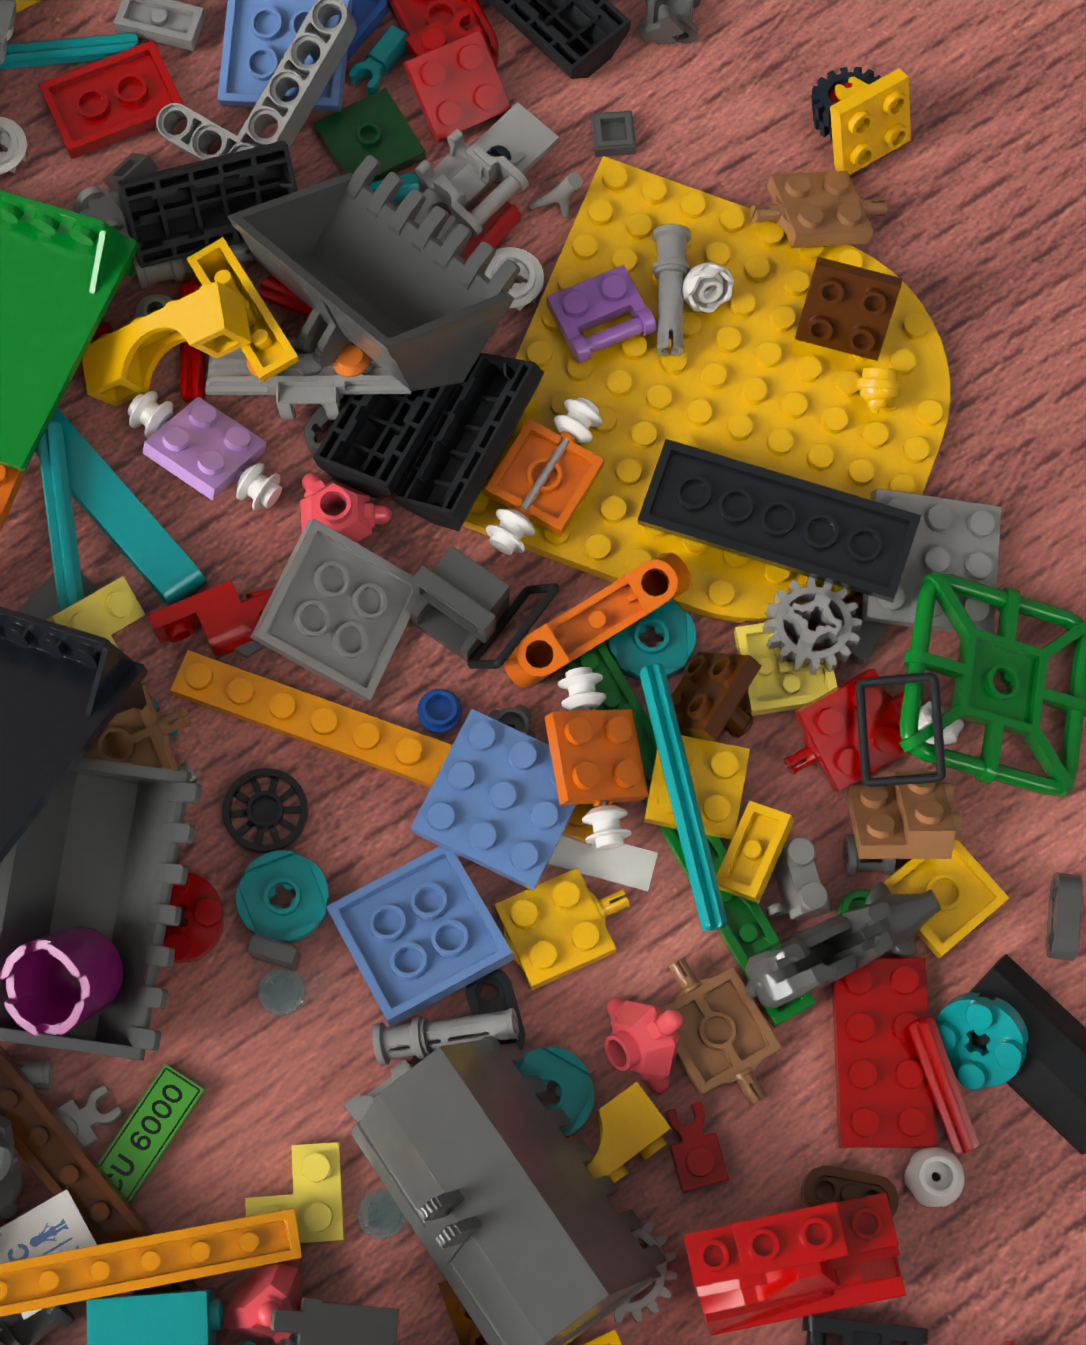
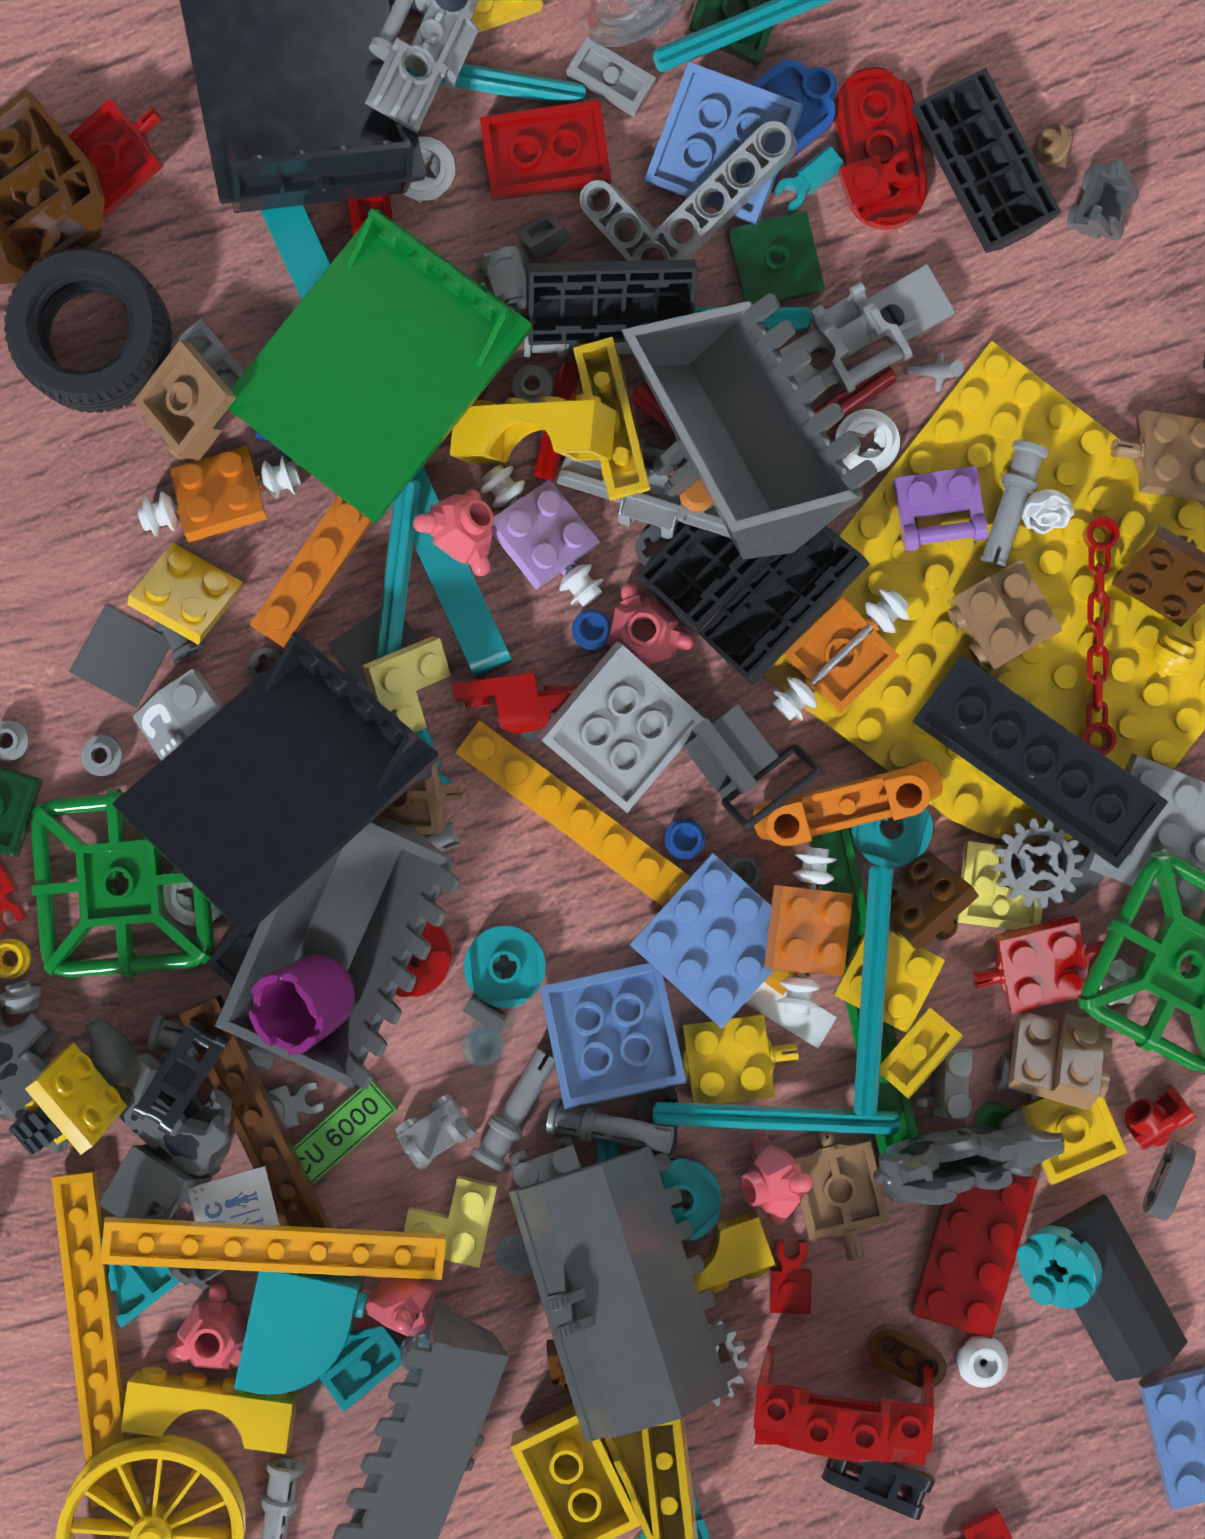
camera: 20 degrees right, 15 degrees up
black wheel [222,768,309,853] -> none
red plate [403,30,511,142] -> none
dark grey tile [591,111,636,157] -> none
black piece [855,672,946,787] -> none
red axle [908,1016,979,1154] -> none
none -> light grey piece [396,1094,478,1170]
none -> coral rock [413,489,494,576]
none -> light grey pin [470,1048,555,1171]
none -> blue plate [572,609,612,650]
none -> teal axle [652,1102,900,1135]
none -> medium nougat plate [948,559,1062,672]
none -> red piece [1080,517,1120,755]
none -> red plate [1125,1085,1197,1150]

